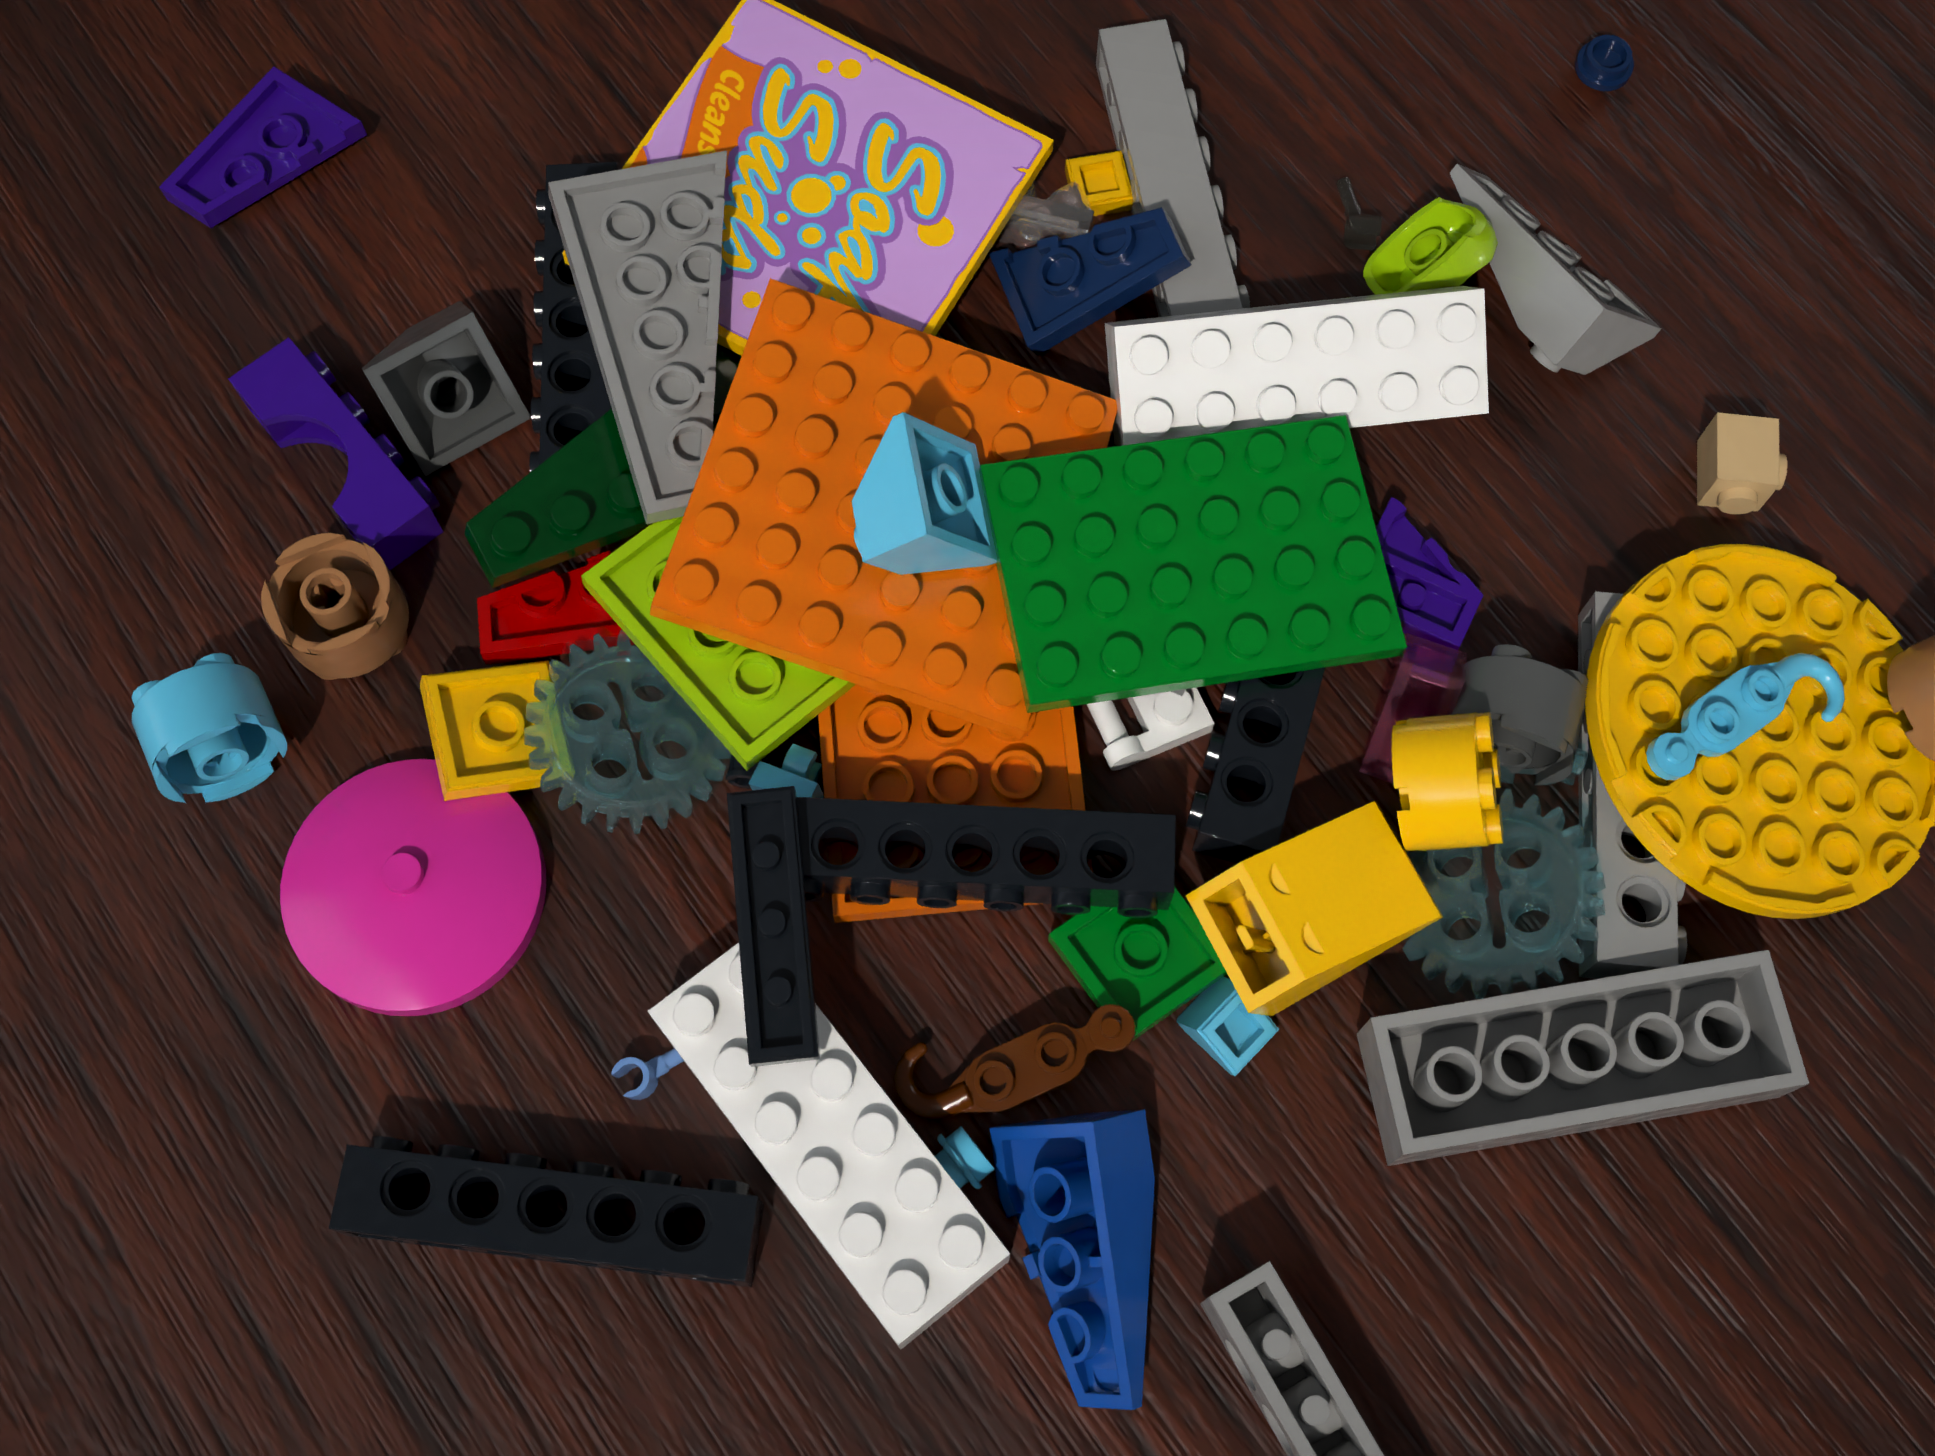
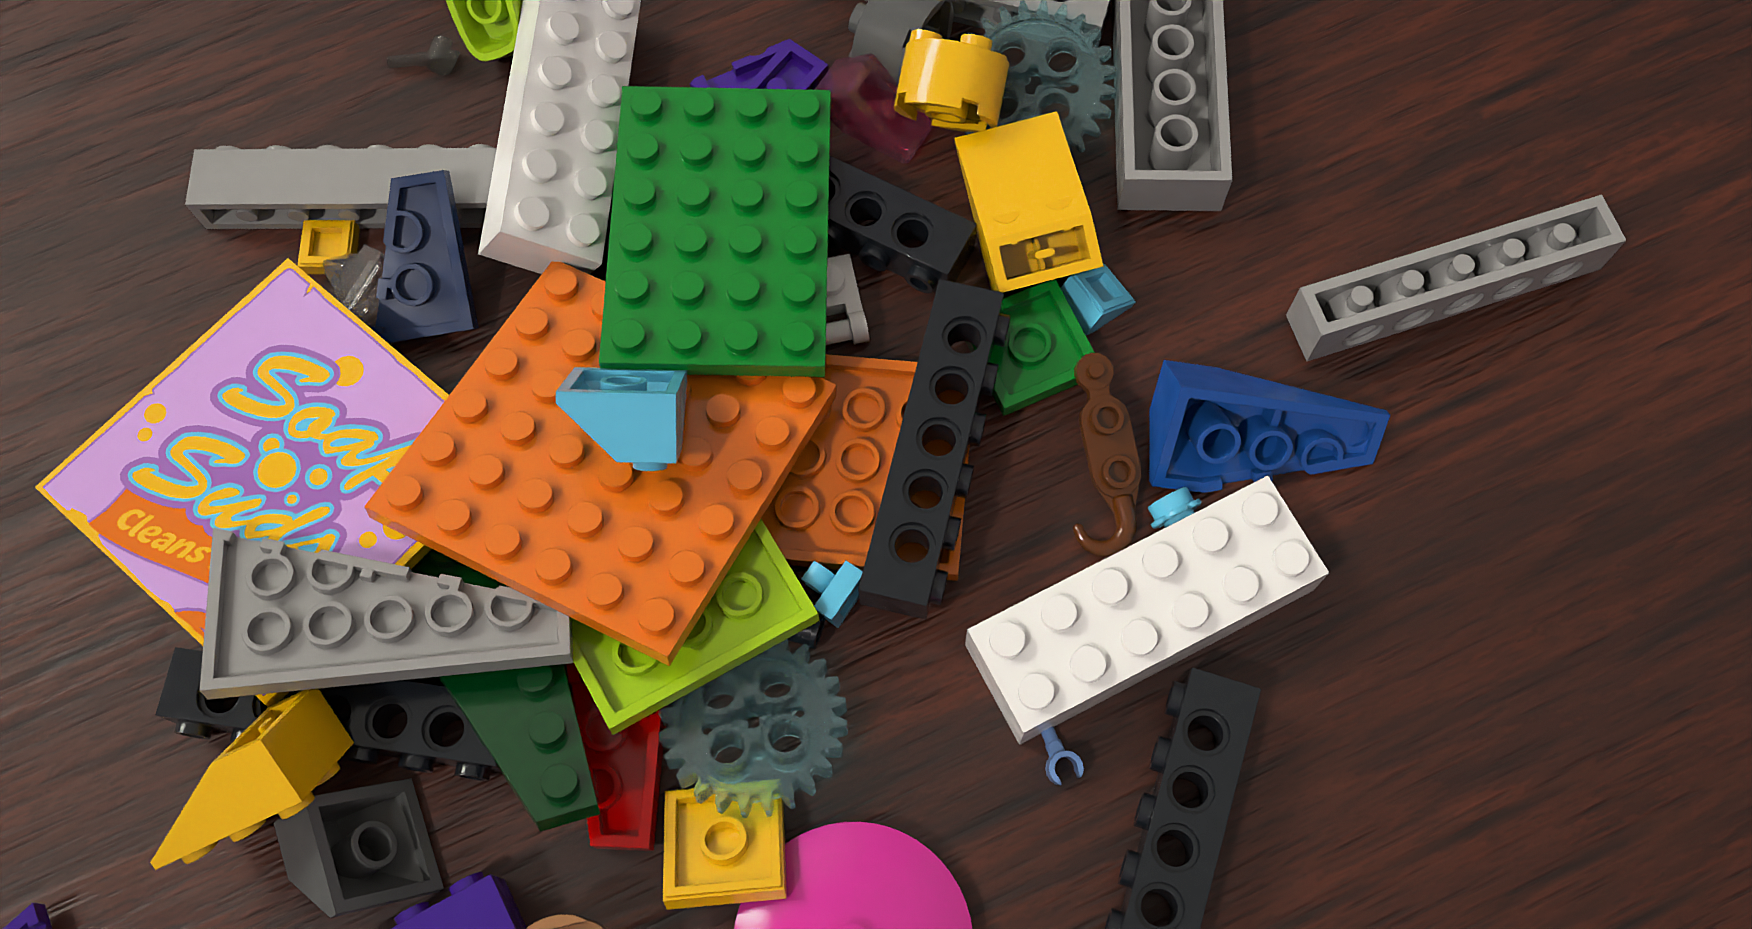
camera: 75 degrees left, 0 degrees up
black tile [727,786,820,1067] -> none
none -> yellow slope [150,689,354,870]

